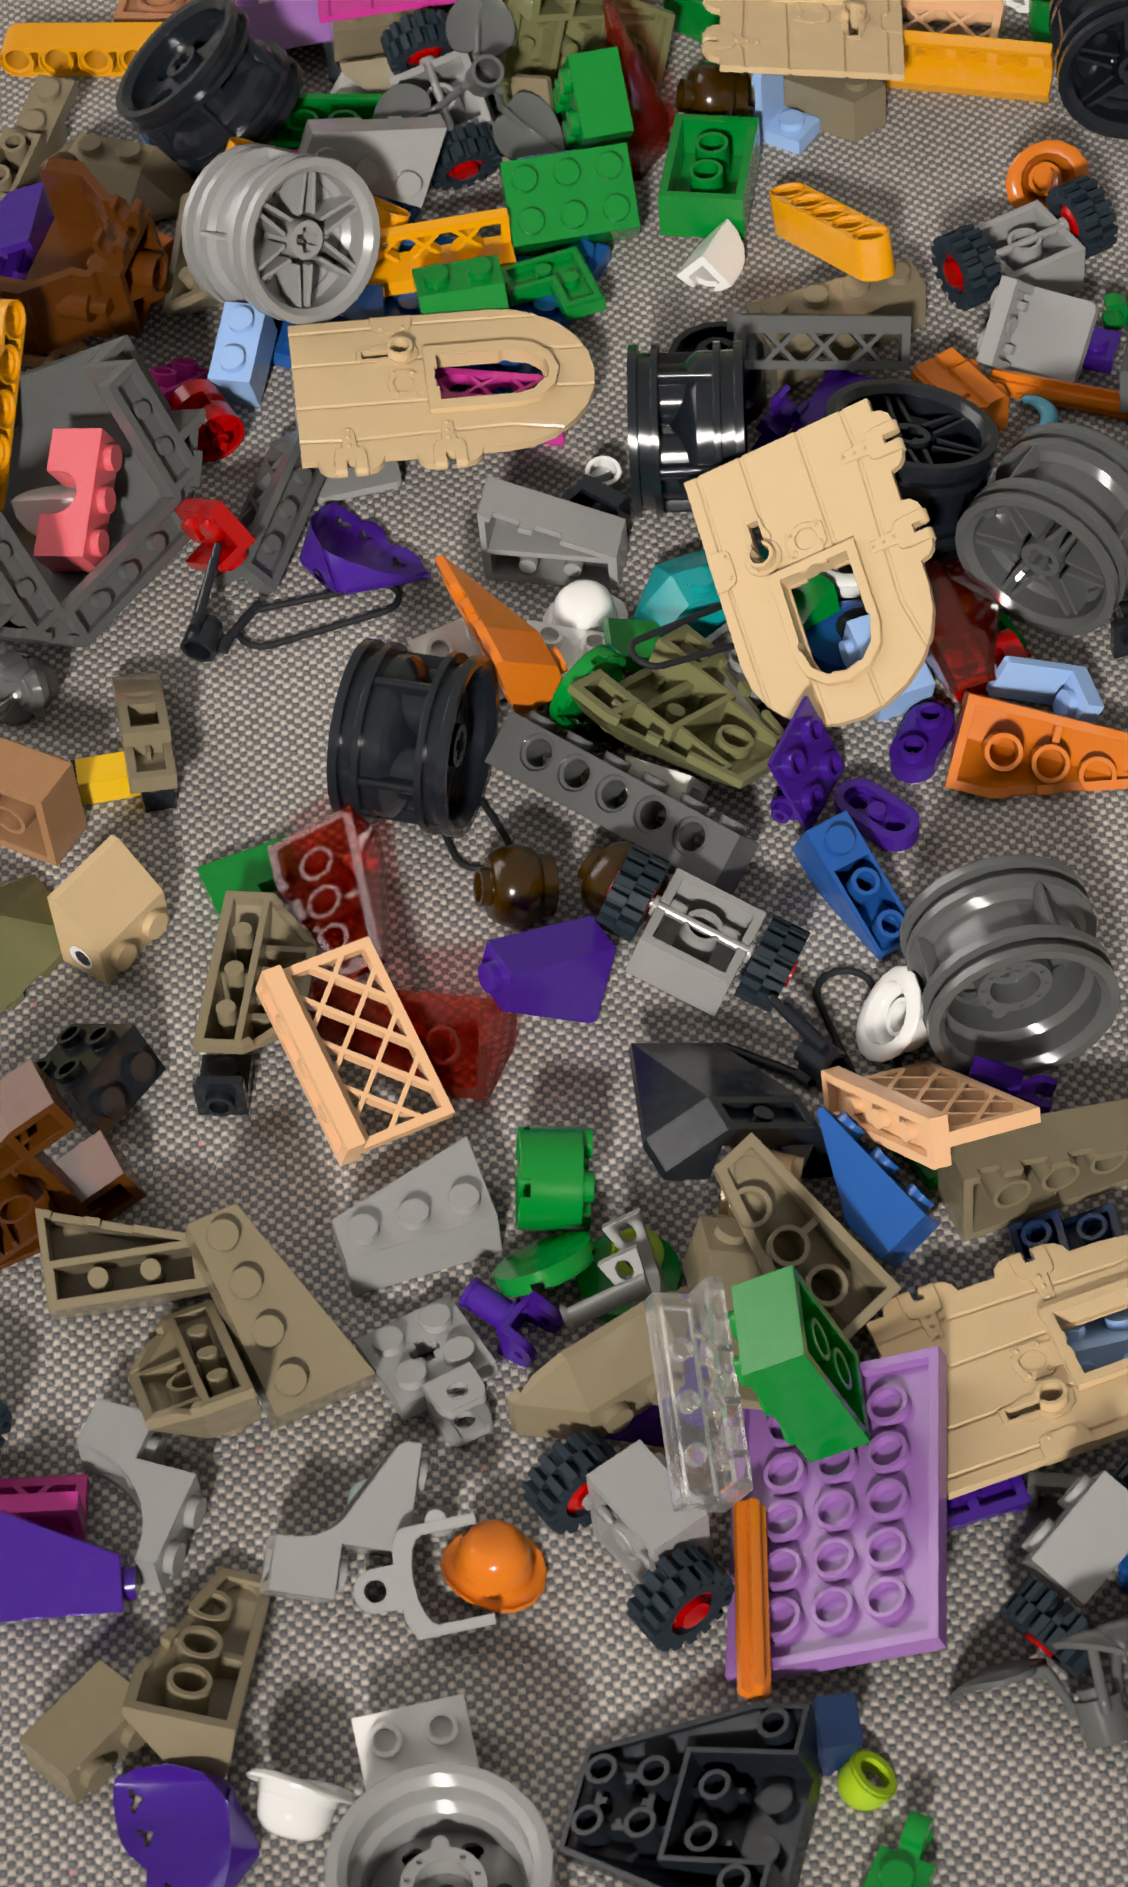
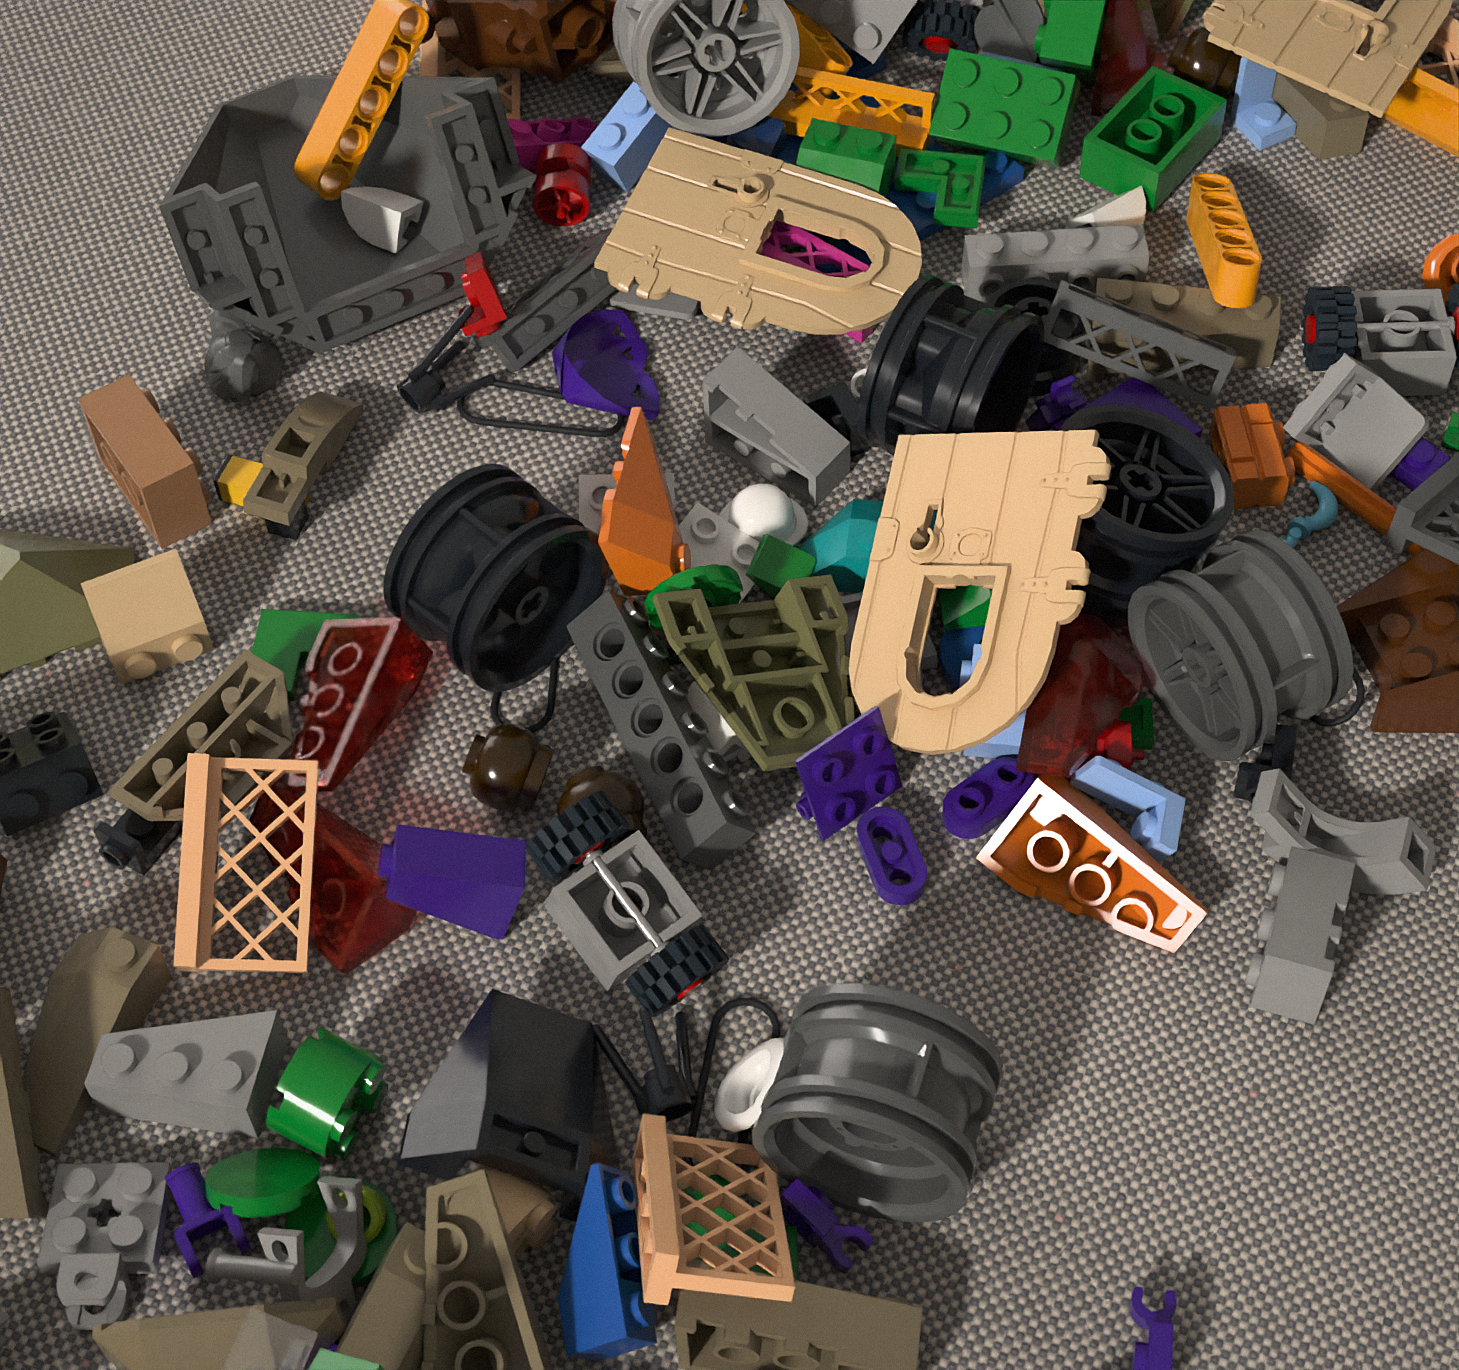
camera: 25 degrees right, 5 degrees up
coral arch [33,428,122,572] -> none
black piece [627,603,735,670] -> none
blue slope [792,810,906,960] -> none
none -> dark tan wedge [22,927,172,1157]
none -> light grey brick [962,224,1150,303]

